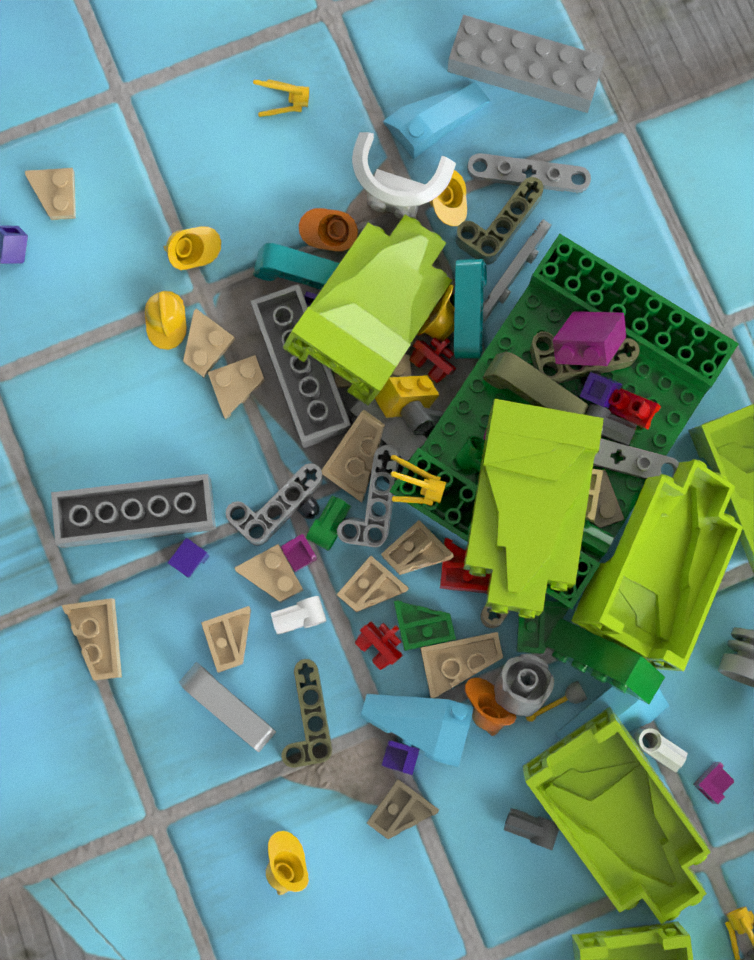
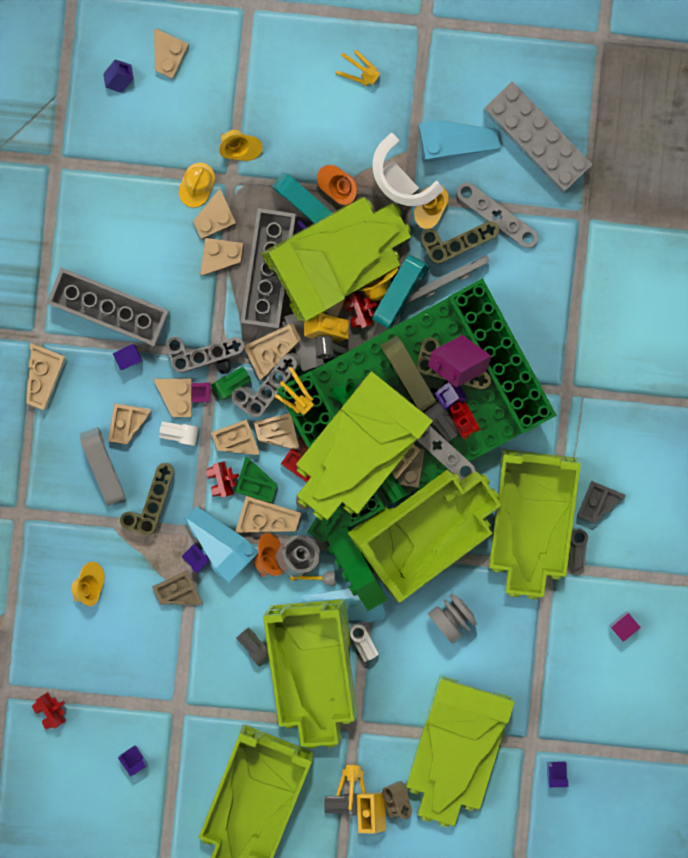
camera: 25 degrees right, 10 degrees up
magenta panel [693,762,734,805] -> none

